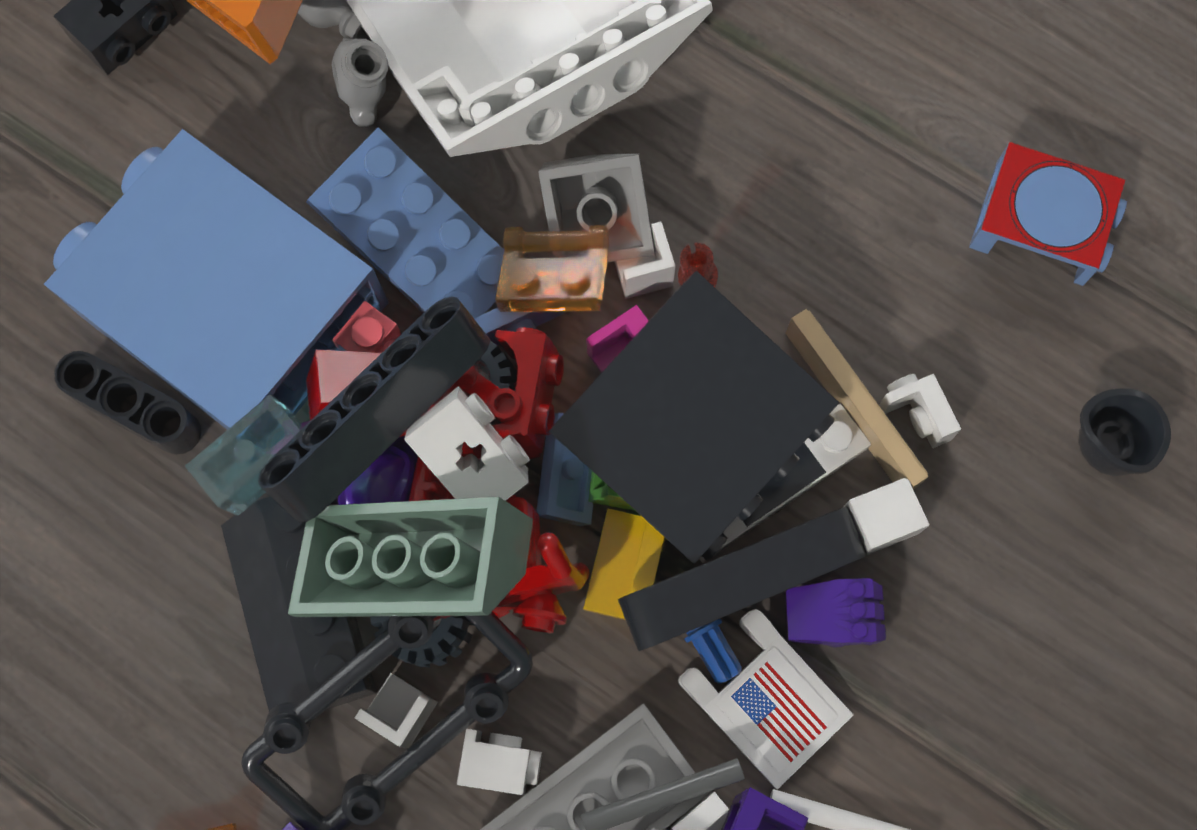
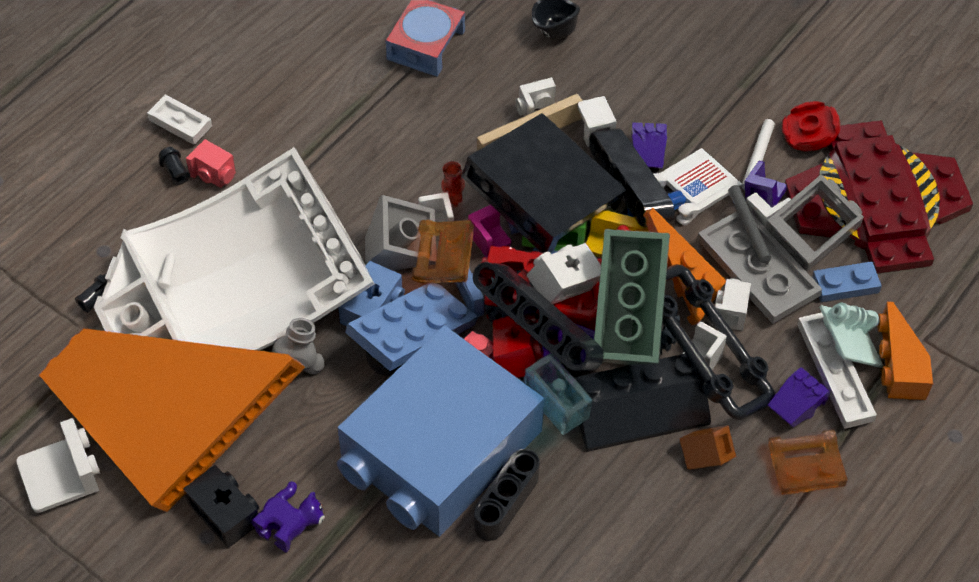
camera: 90 degrees left, 20 degrees down
none -> dark purple animal [252,481,325,553]
none -> medium blue brick [338,260,405,326]
none -> orange wing [643,208,726,325]
none -> dark orange panel [679,425,736,469]

